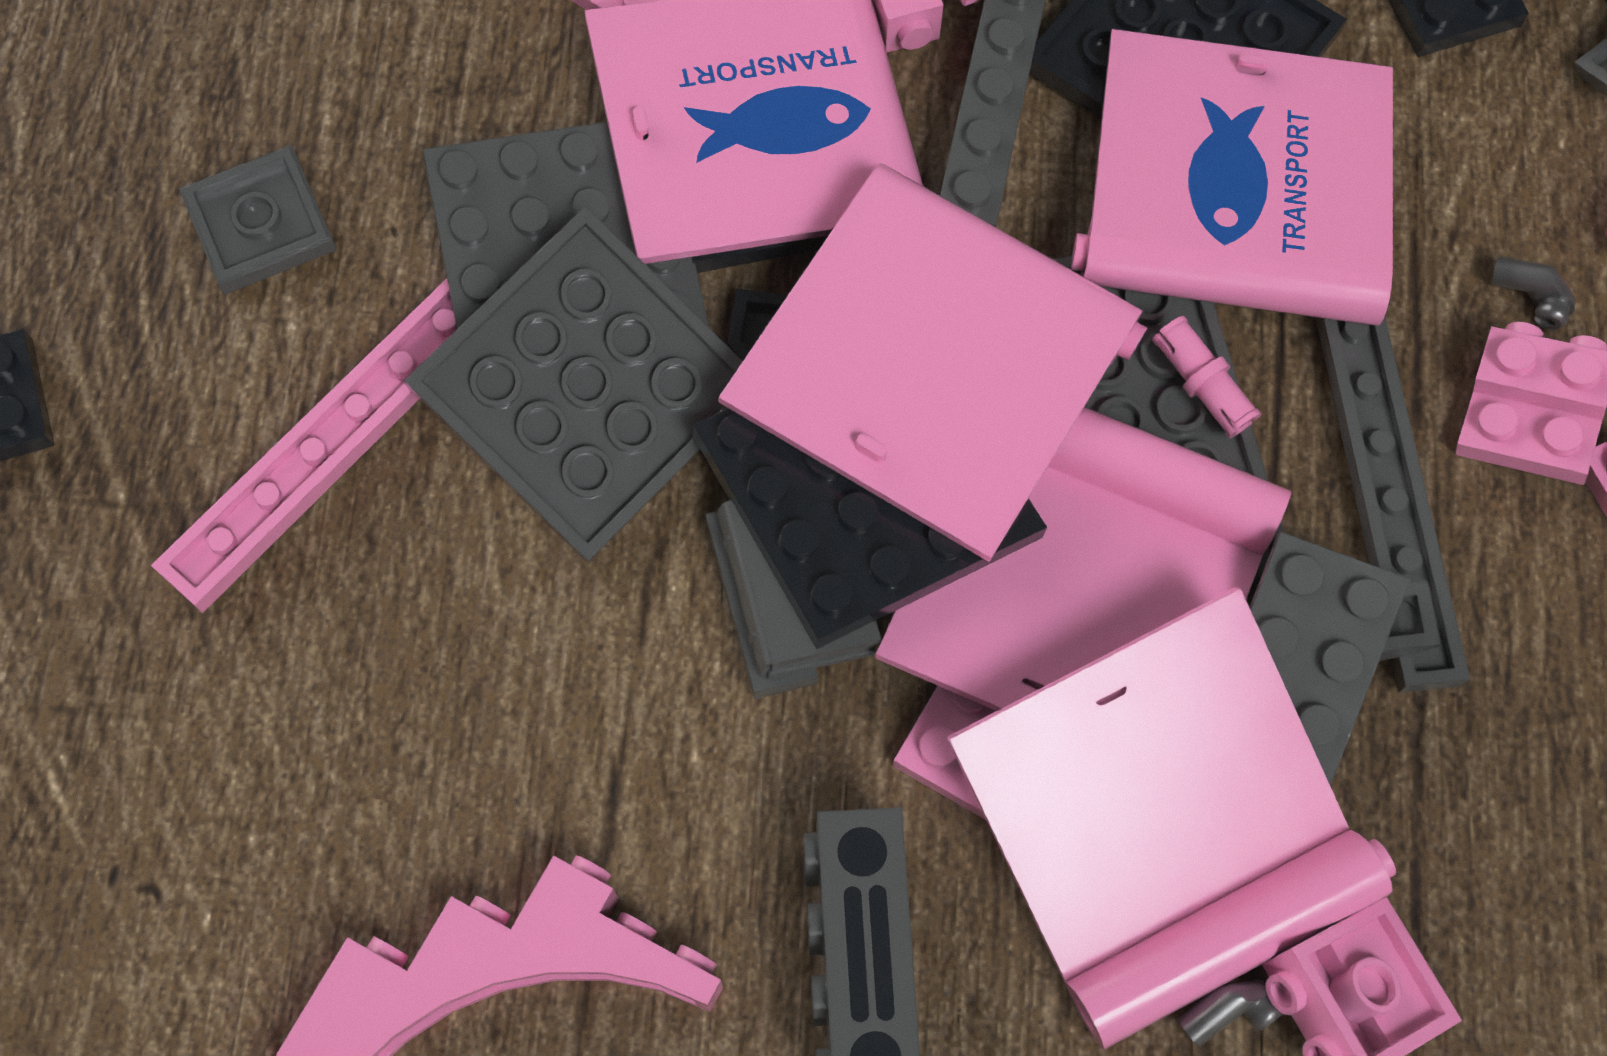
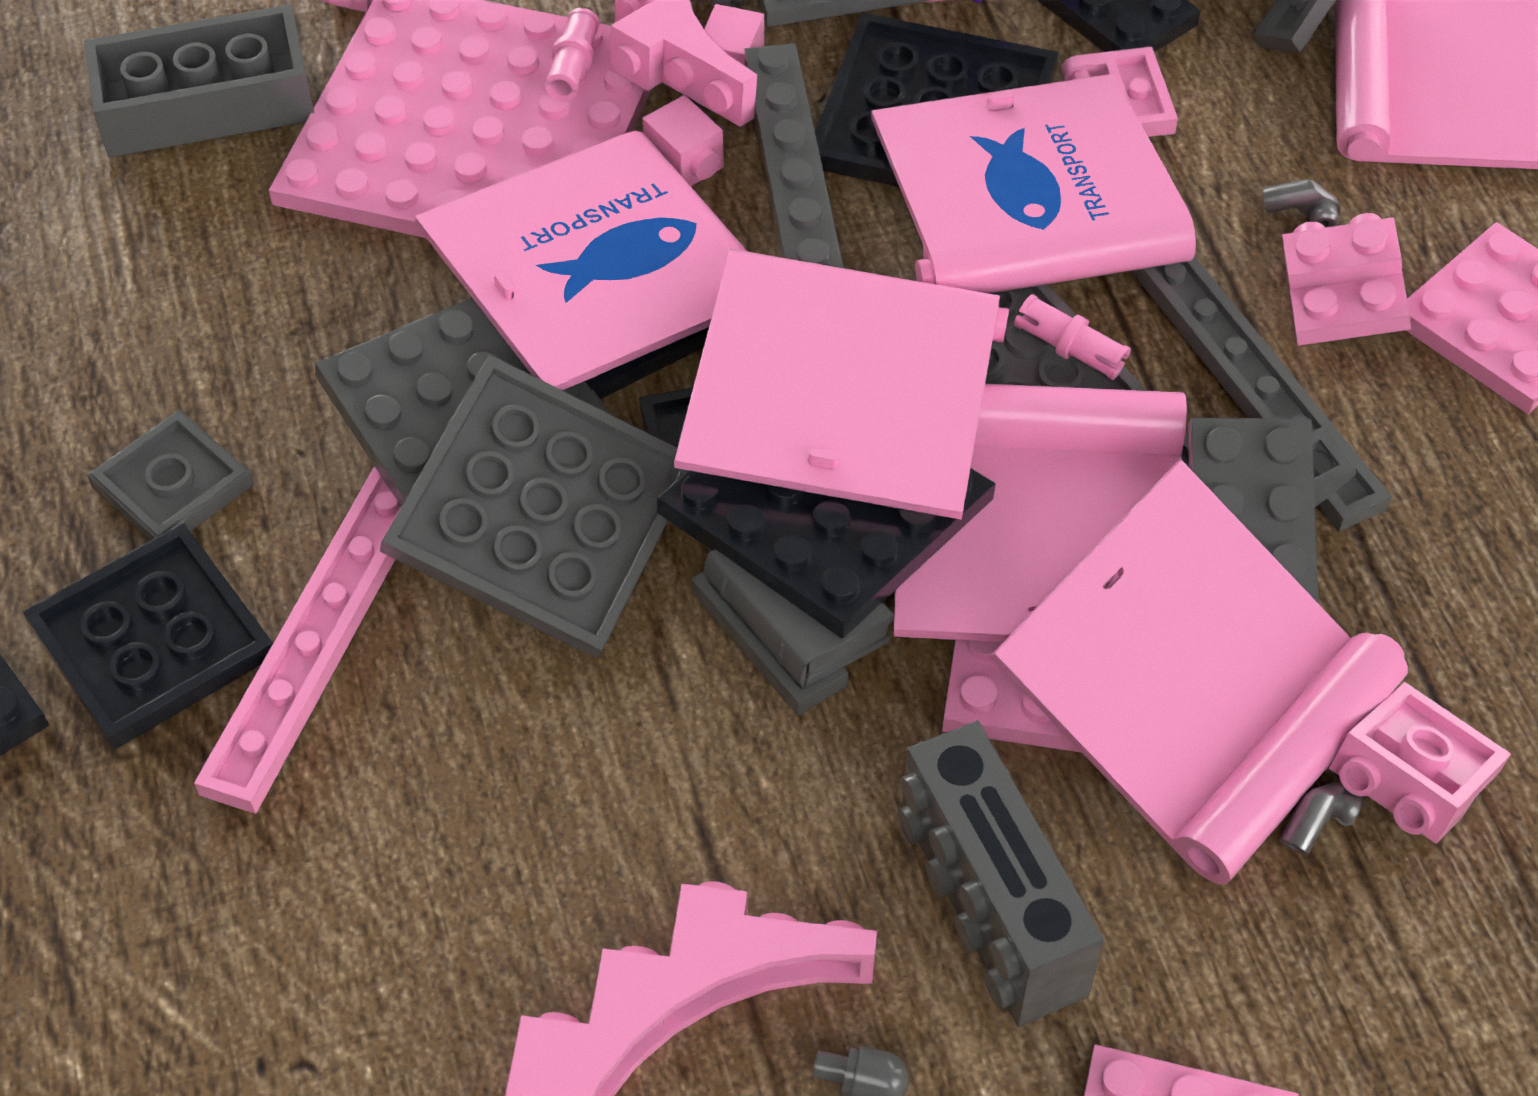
camera: 20 degrees left, 15 degrees down
none -> black plate [22,523,273,750]
none -> bright pink plate [1061,47,1178,137]

